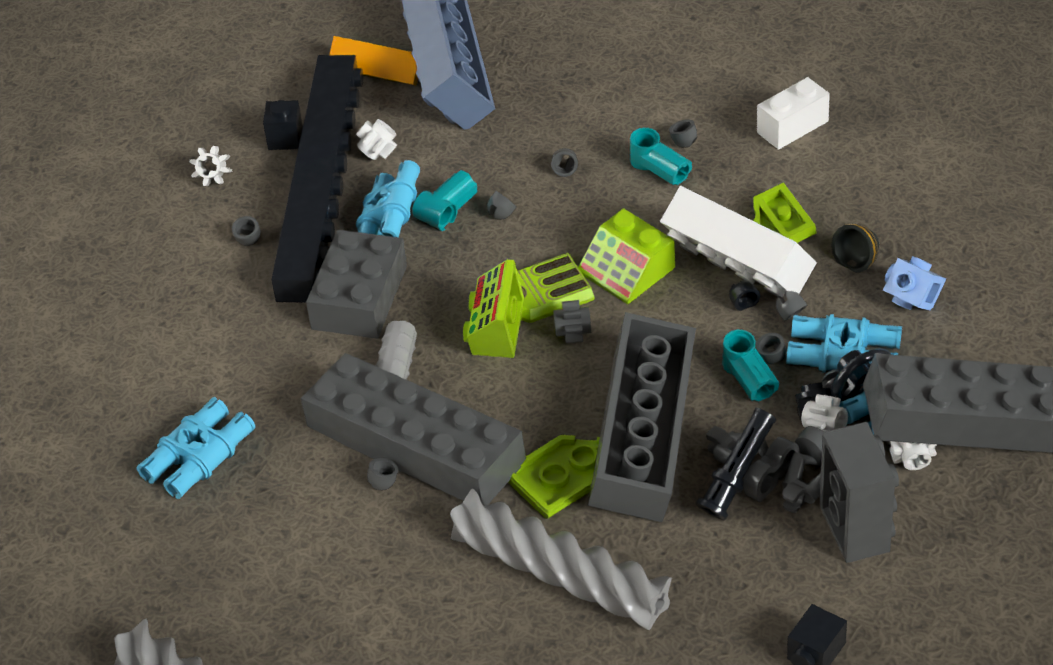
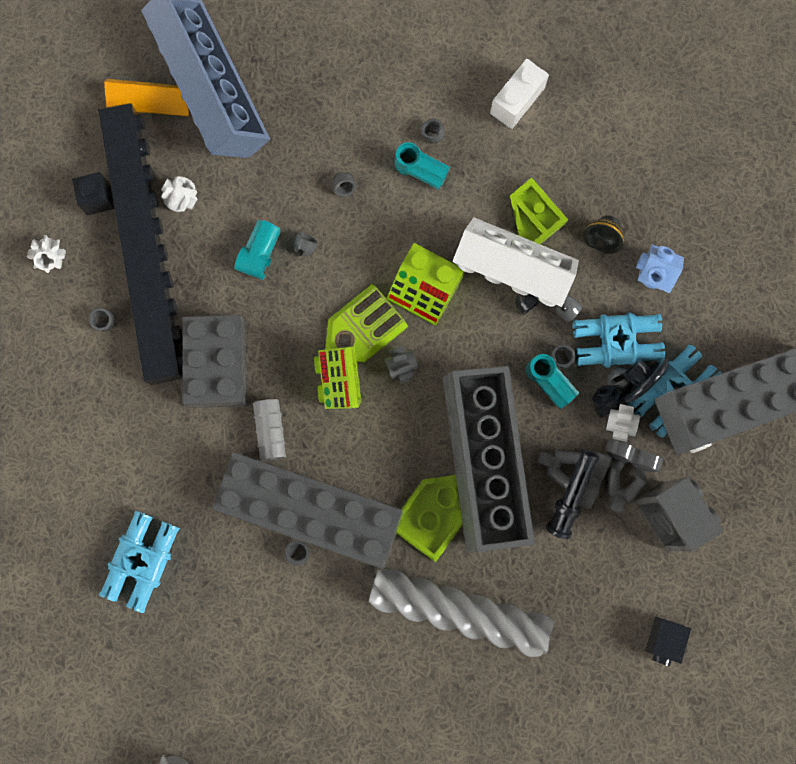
camera: 20 degrees left, 35 degrees up
medium azure pin [356,160,420,238] -> none

